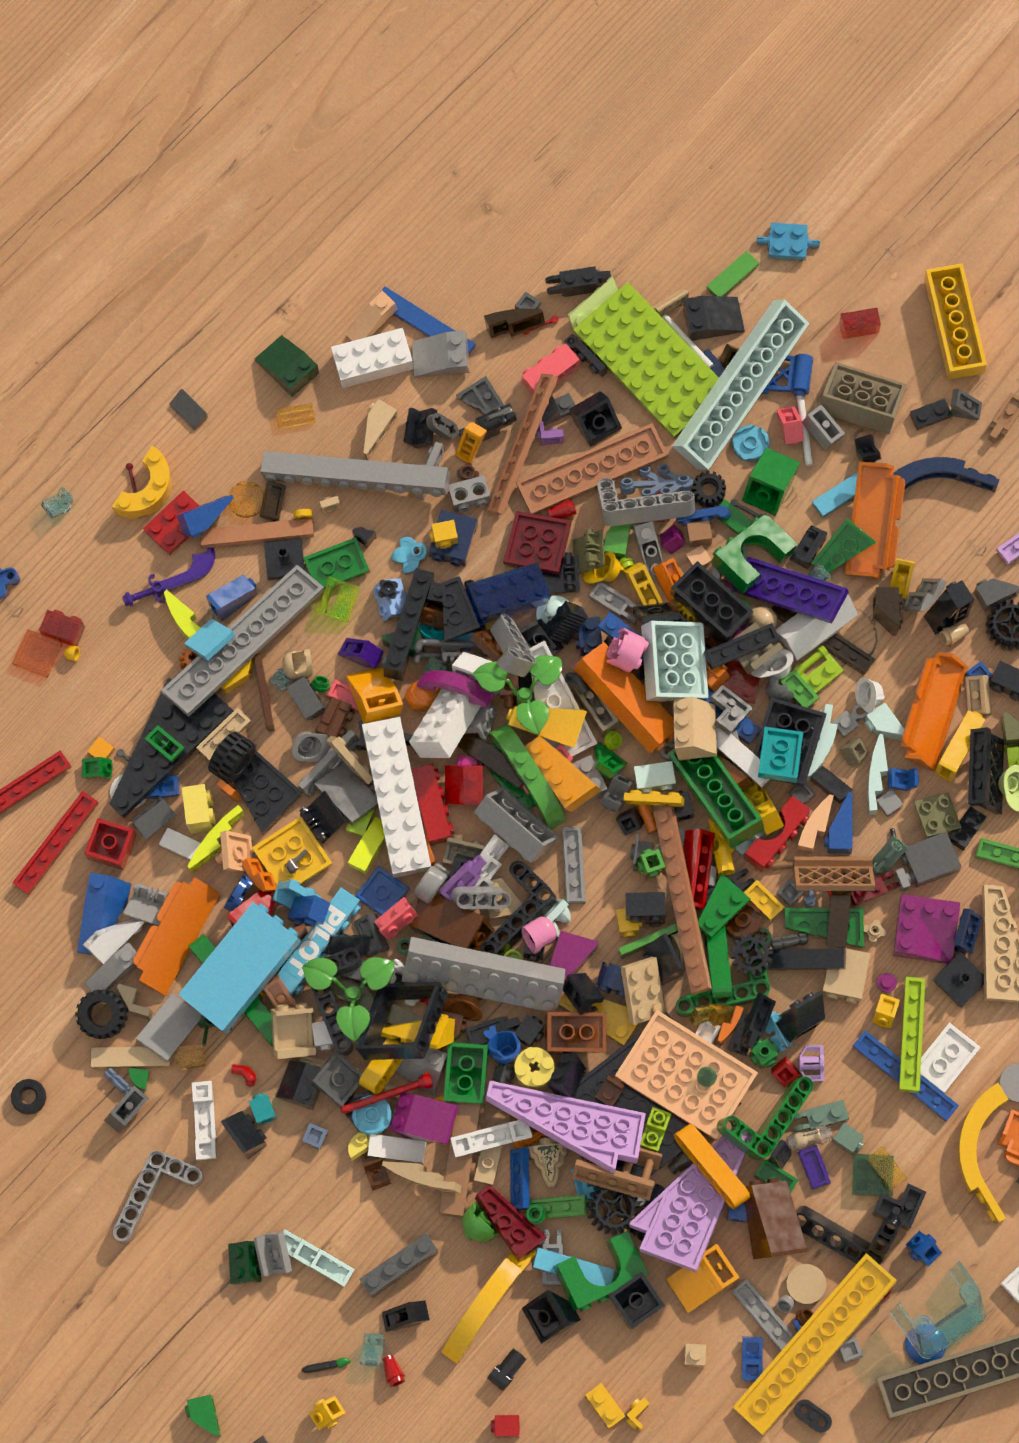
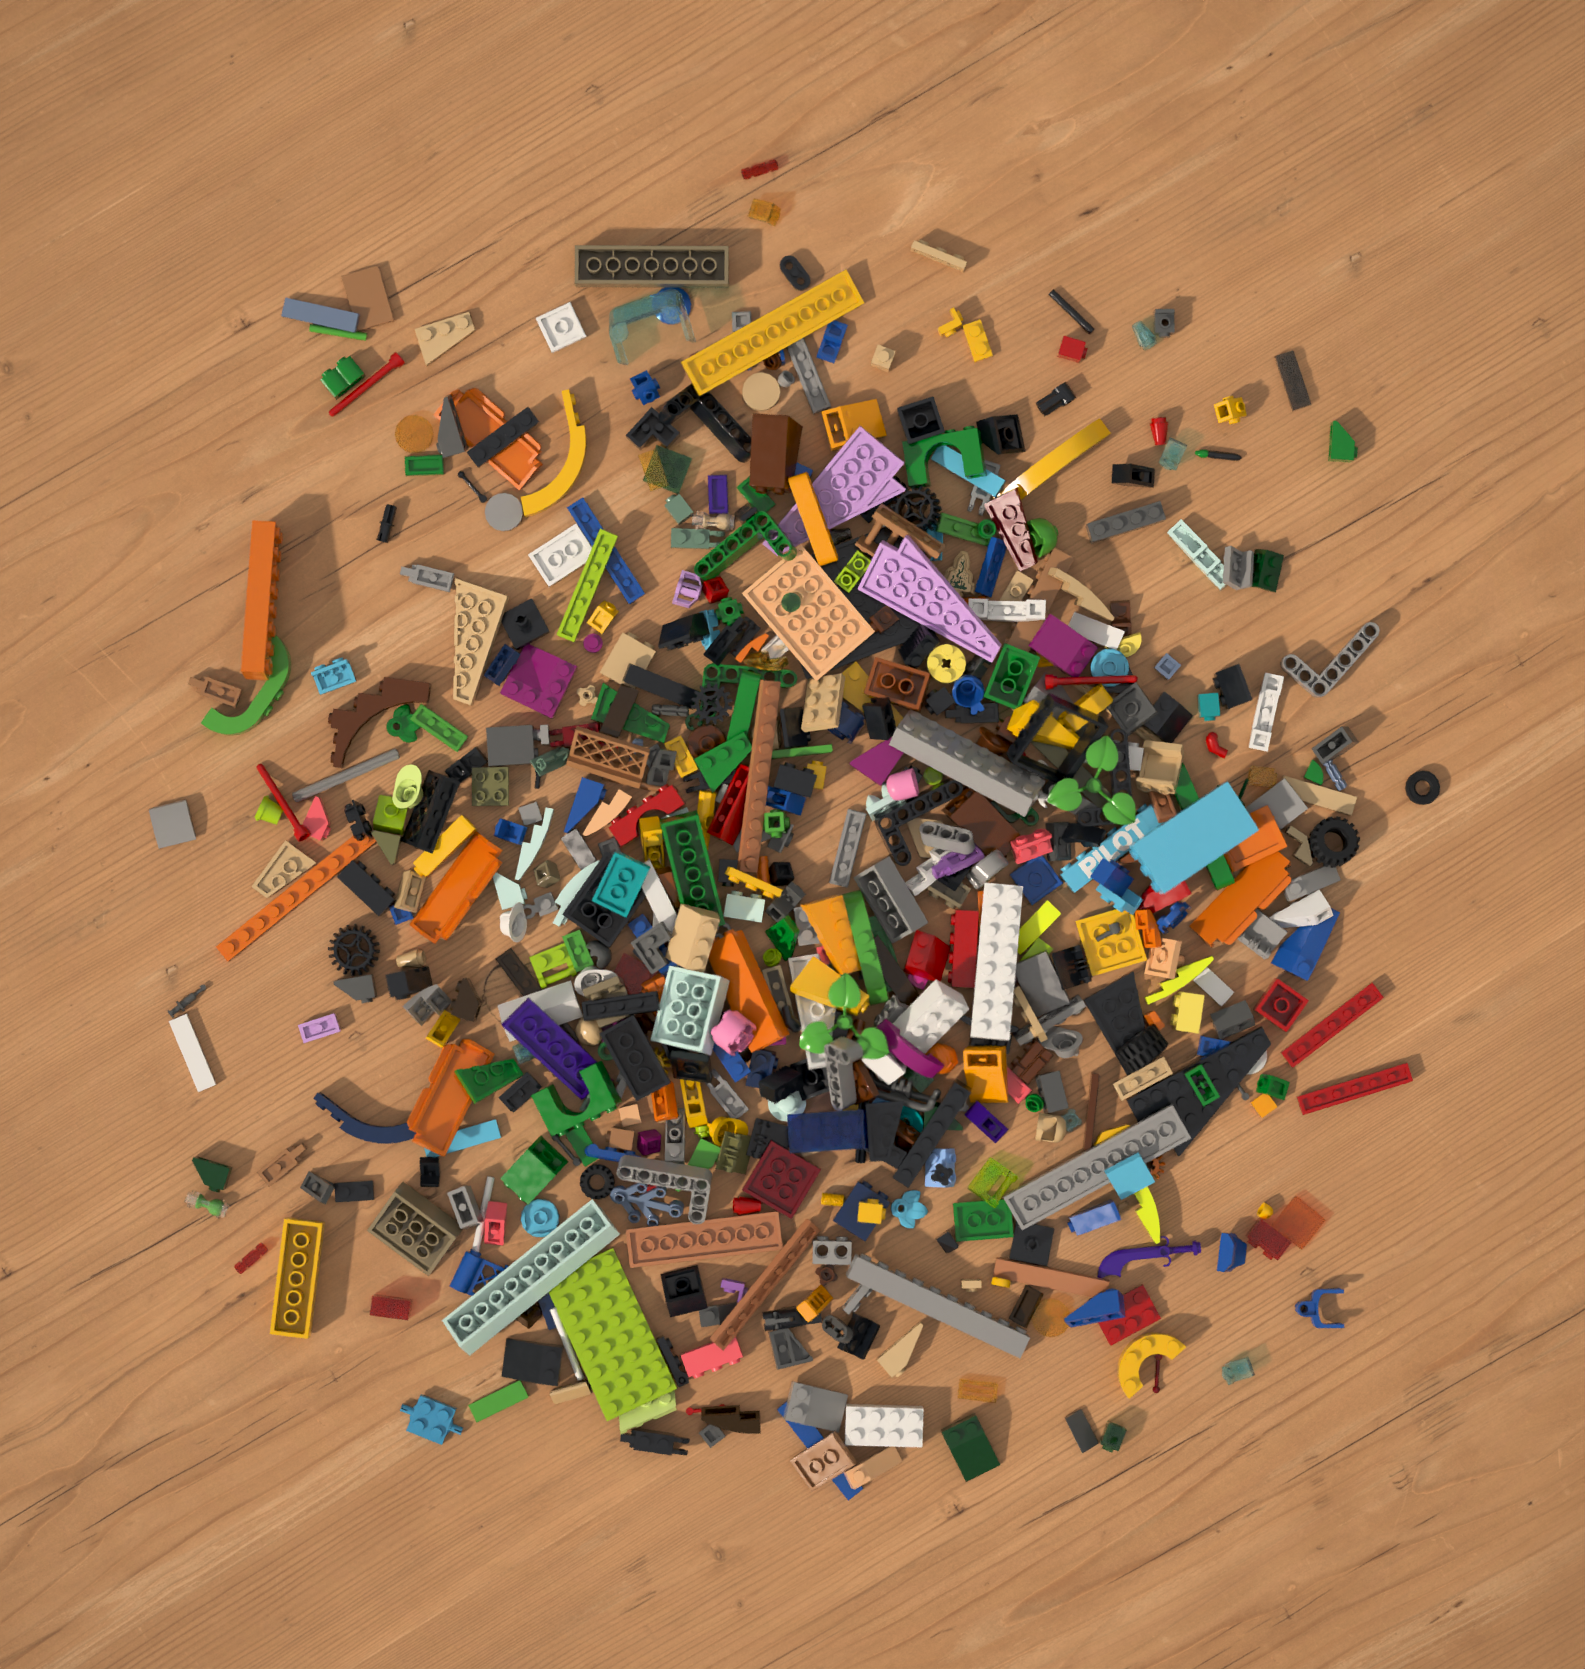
camera: 165 degrees left, 15 degrees up
none -> clear red axle [234,1242,268,1274]
none -> dark grey slope [646,749,677,786]
none -> blue slope [766,786,806,816]
none -> medium nougat tile [790,1431,857,1492]
none -> yellow piece [821,1192,844,1207]
none -> clear green brick [1099,1421,1127,1453]
none -> blue slope [1217,1233,1247,1272]
none -> orange piece [1223,805,1288,873]

